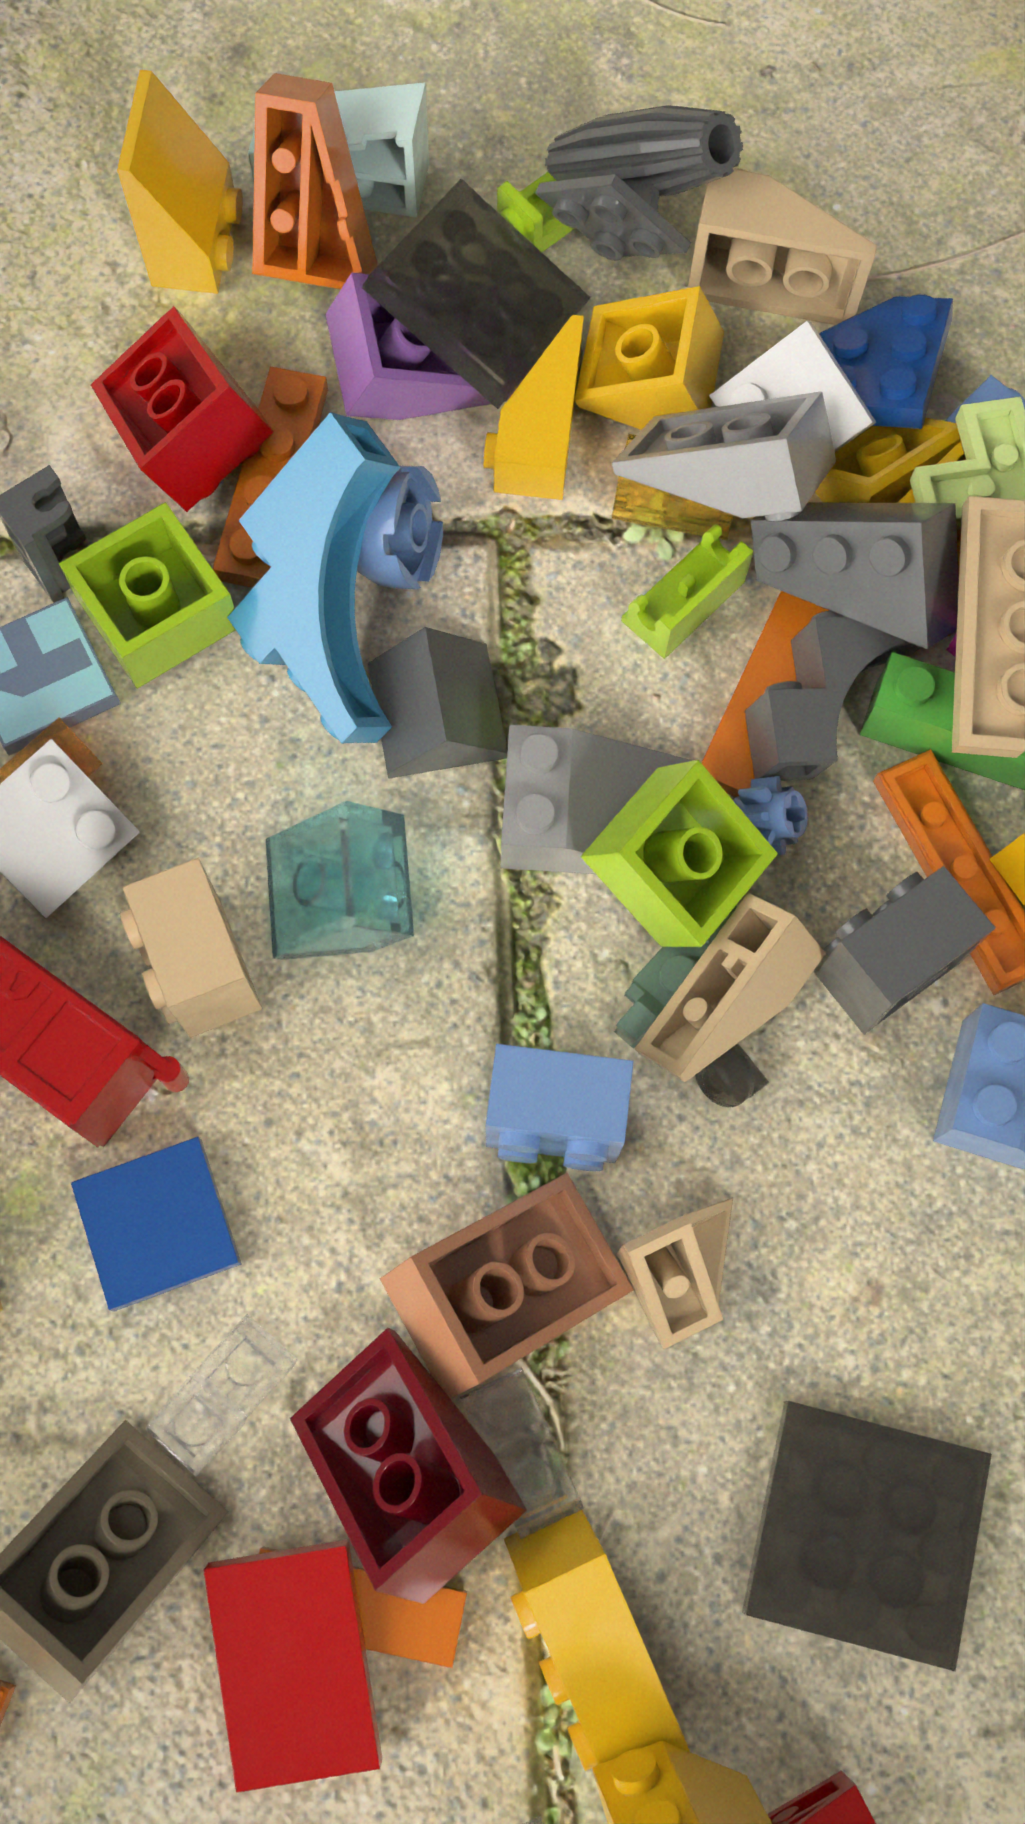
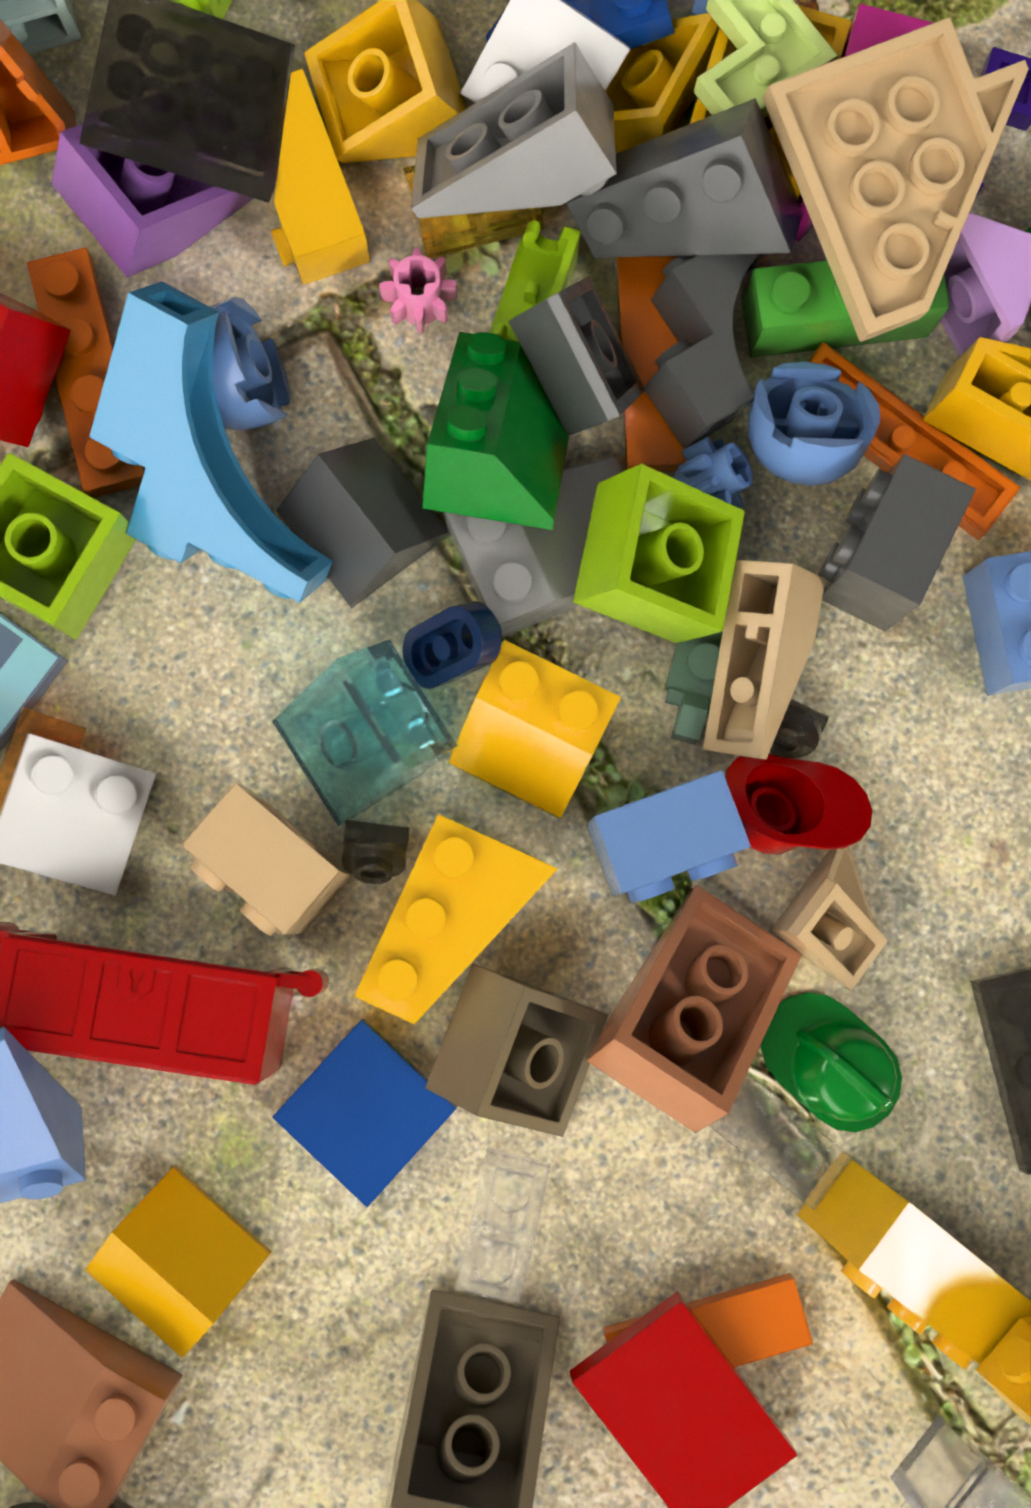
camera: 30 degrees left, 10 degrees up
dark red slope [290,1327,527,1604] -> none
none -> clear smoke plate [342,820,409,884]
none -> yellow wedge [354,814,558,1025]
none -> bright pink gear [379,248,457,333]
none -> dark blue plate [402,601,502,689]
none -> green slope [422,332,570,530]
none -> dark tan slope [425,964,608,1137]
none -> yellow slope [448,640,621,819]
none -> dark grey slope [509,276,645,436]
none -> red piece [725,754,873,855]
none -> medium blue cylinder [748,361,880,486]
none -> green piece [760,992,902,1132]

